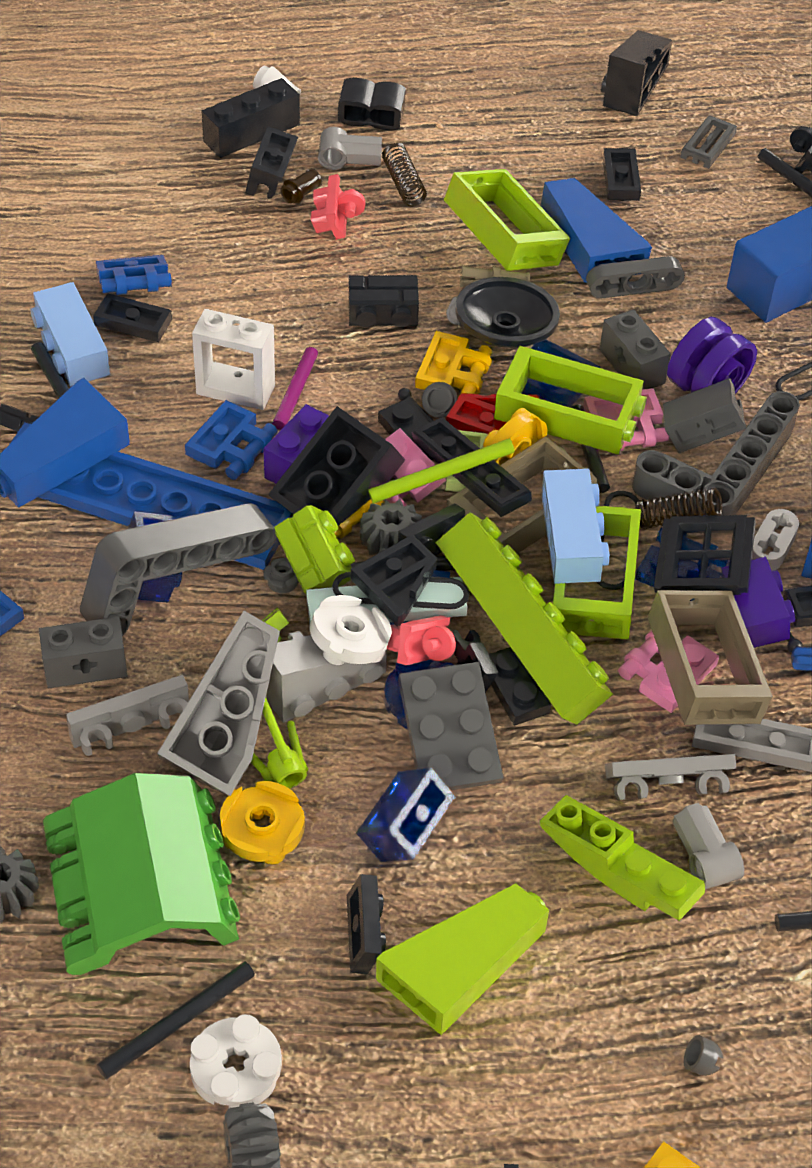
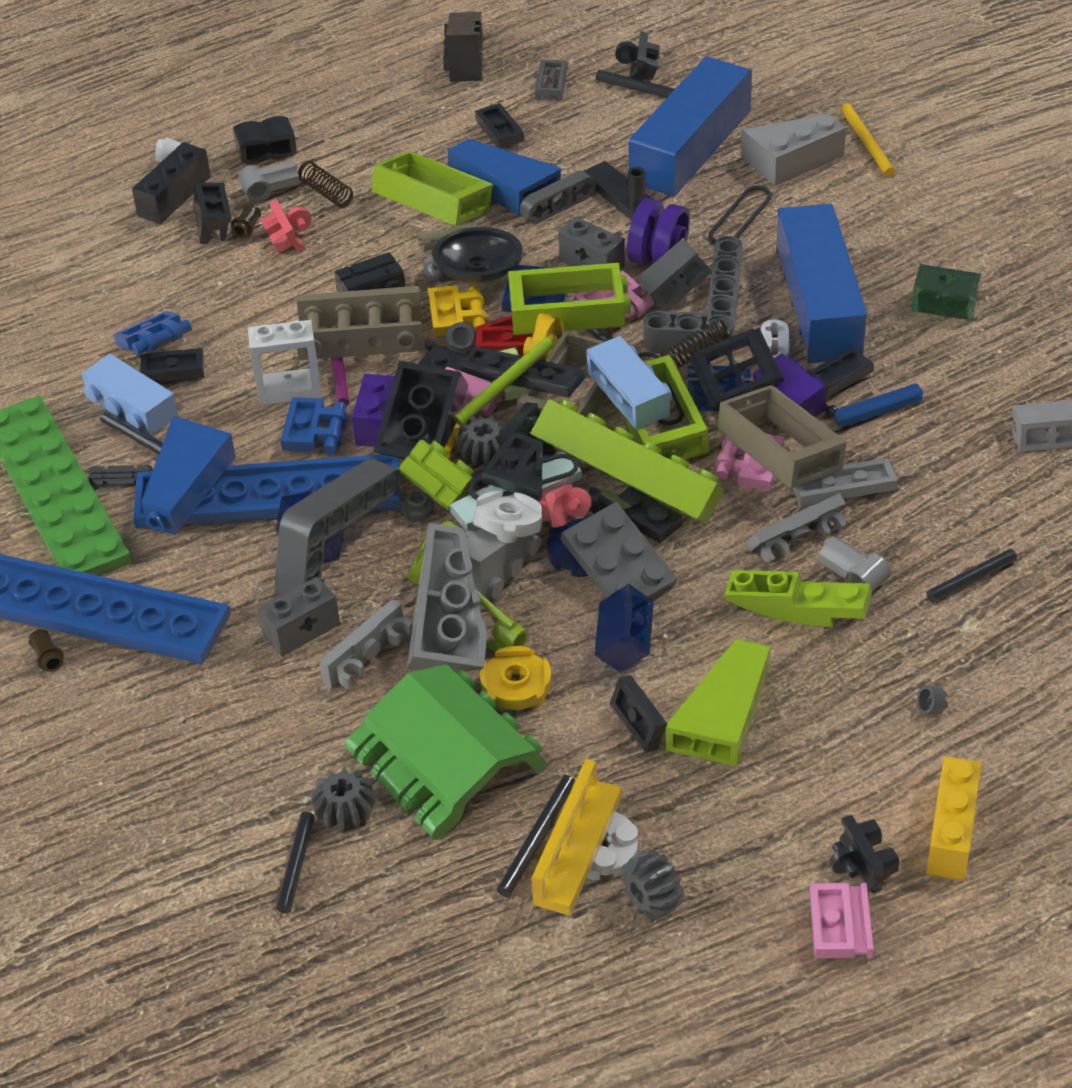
camera: 20 degrees left, 5 degrees down
none -> dark tan fence [296,286,423,360]
none -> yellow fence [531,759,622,915]
none -> black piece [584,161,654,221]

